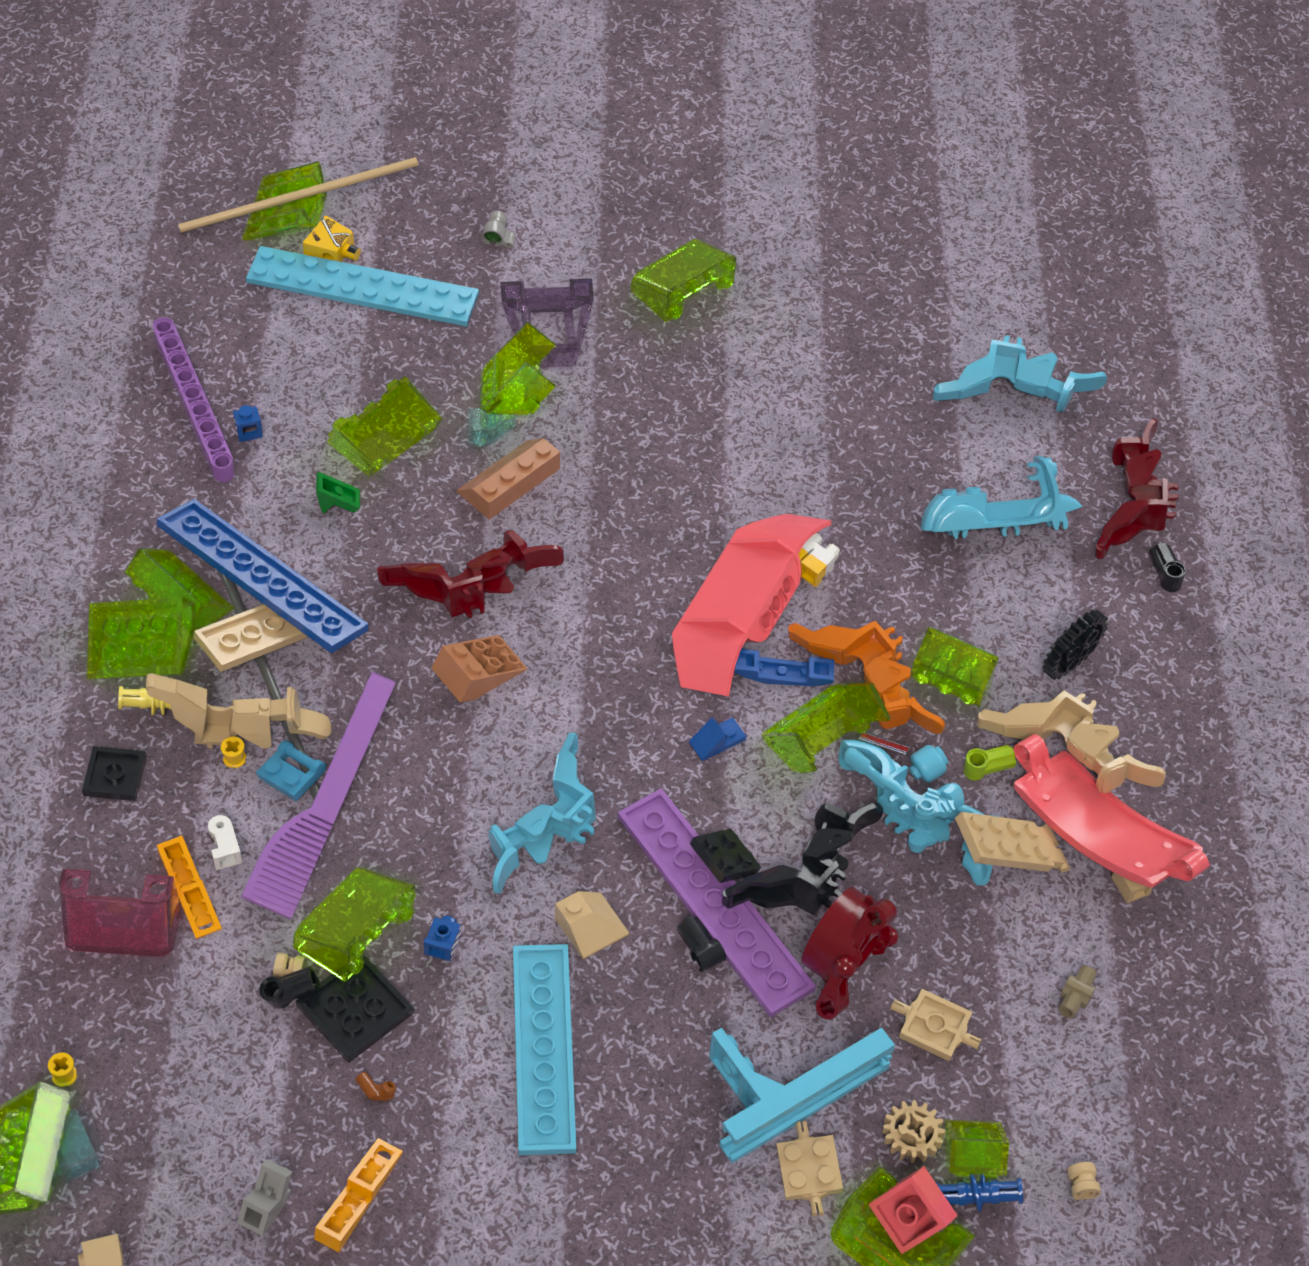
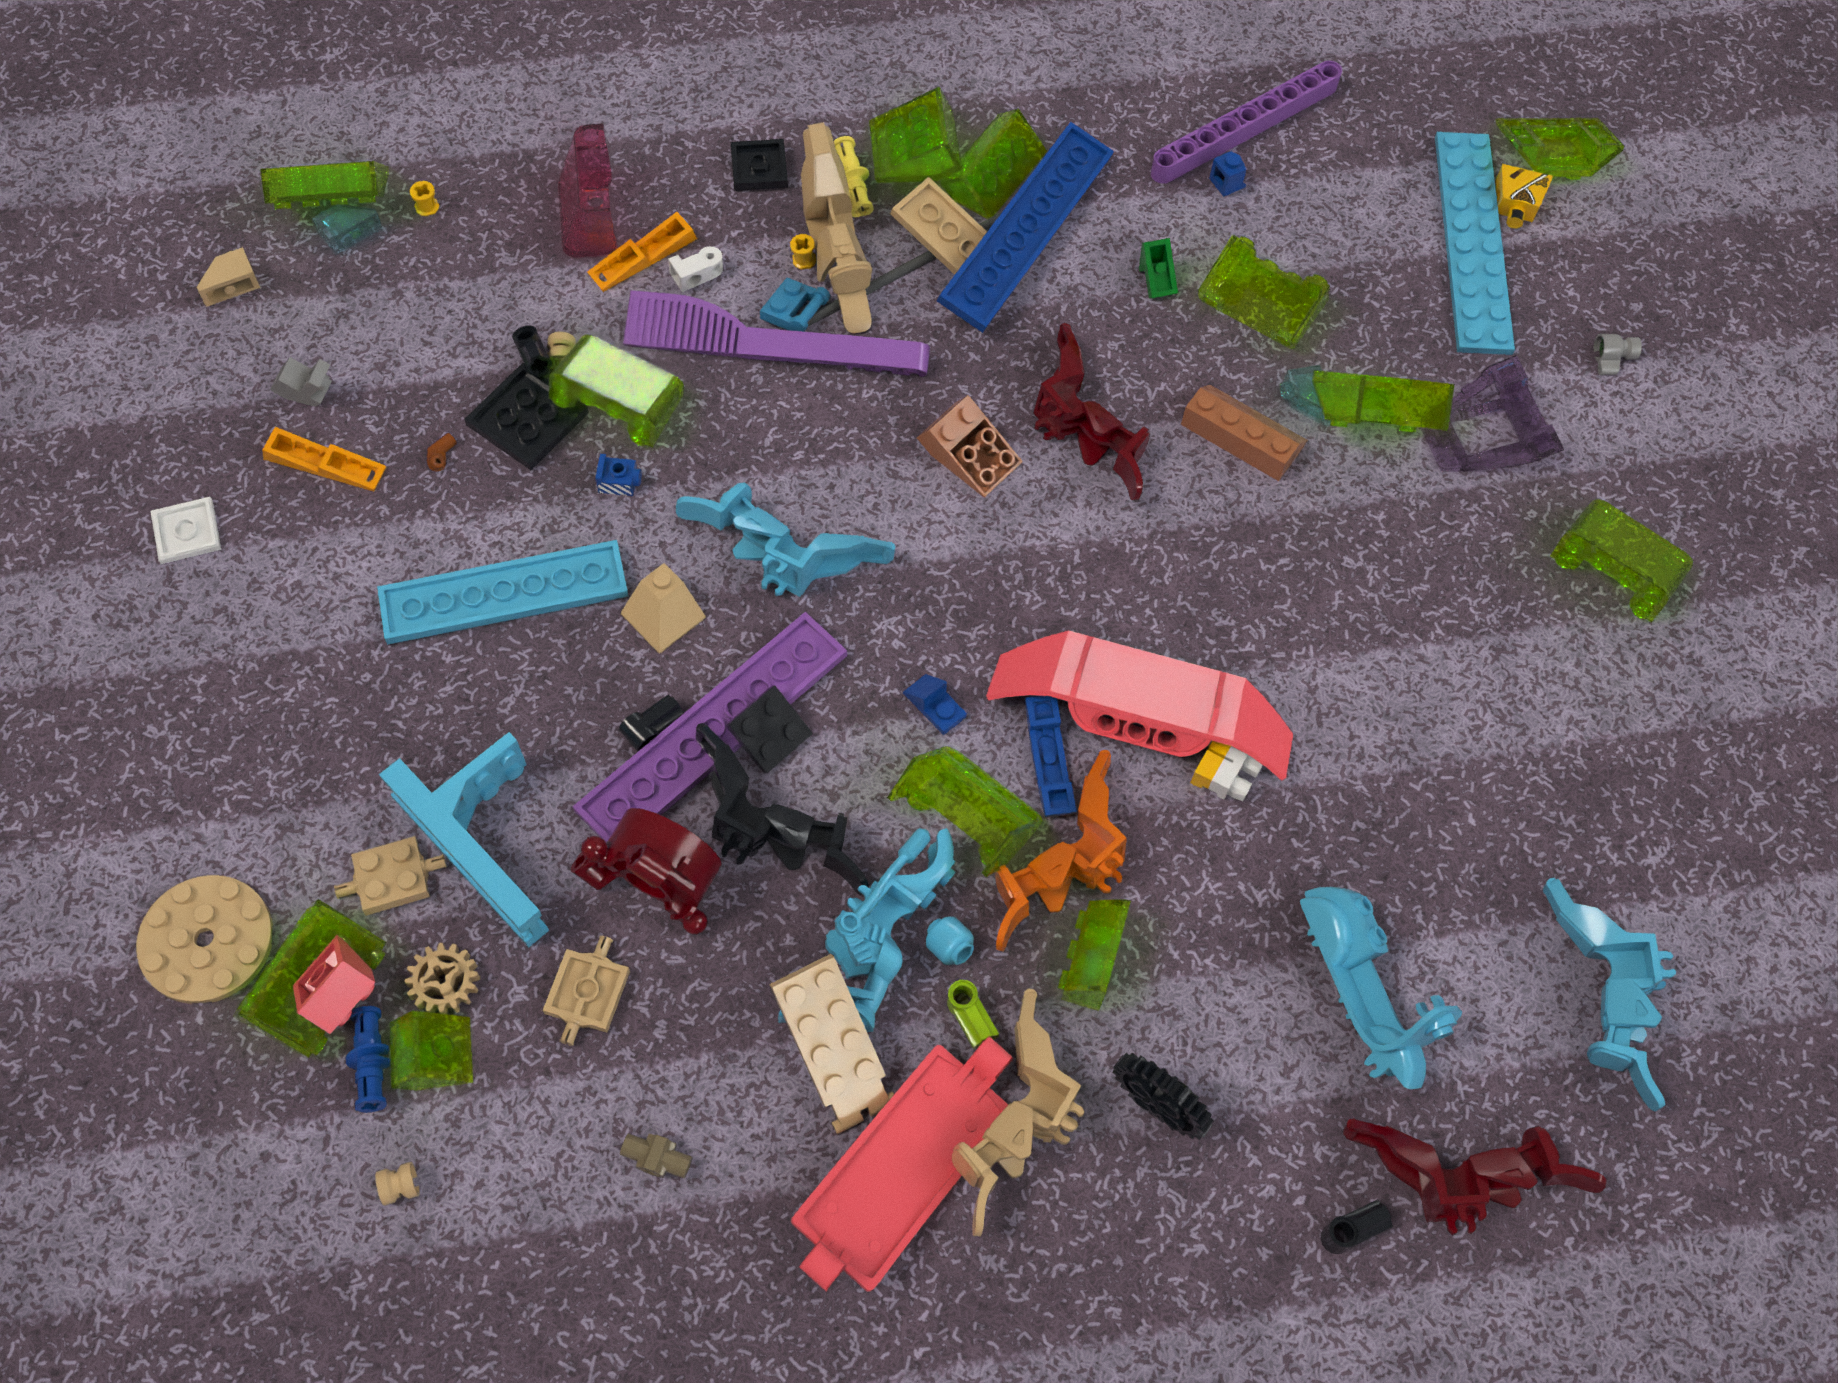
camera: 80 degrees right, 10 degrees up
tan piece [178,157,418,233] -> none
sticker [858,731,911,754] -> none

